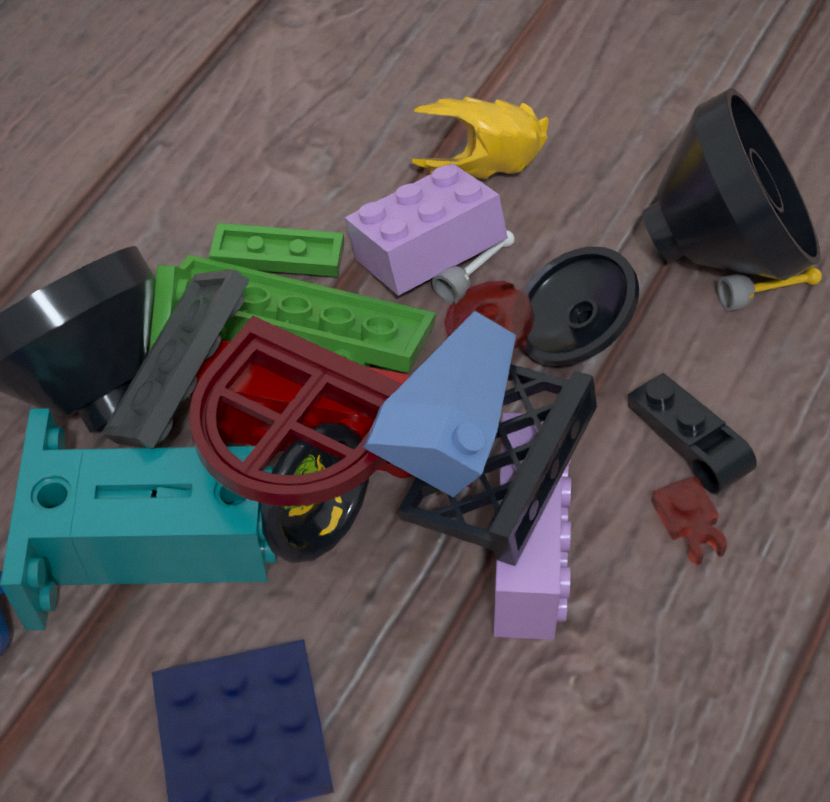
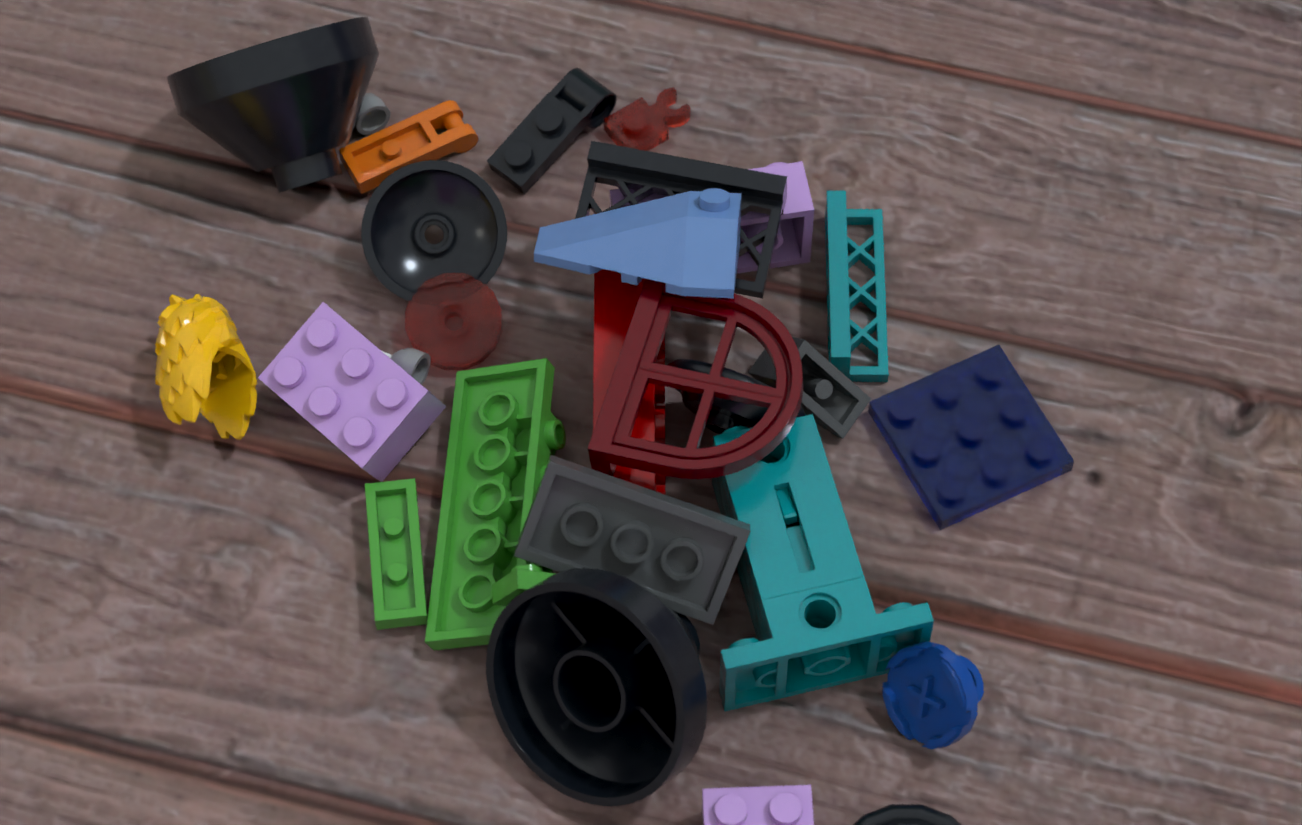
camera: 105 degrees left, 5 degrees up
none -> orange plate [338,100,479,194]
none -> dark grey slope [748,337,871,439]
none -> teal fence [825,190,889,382]

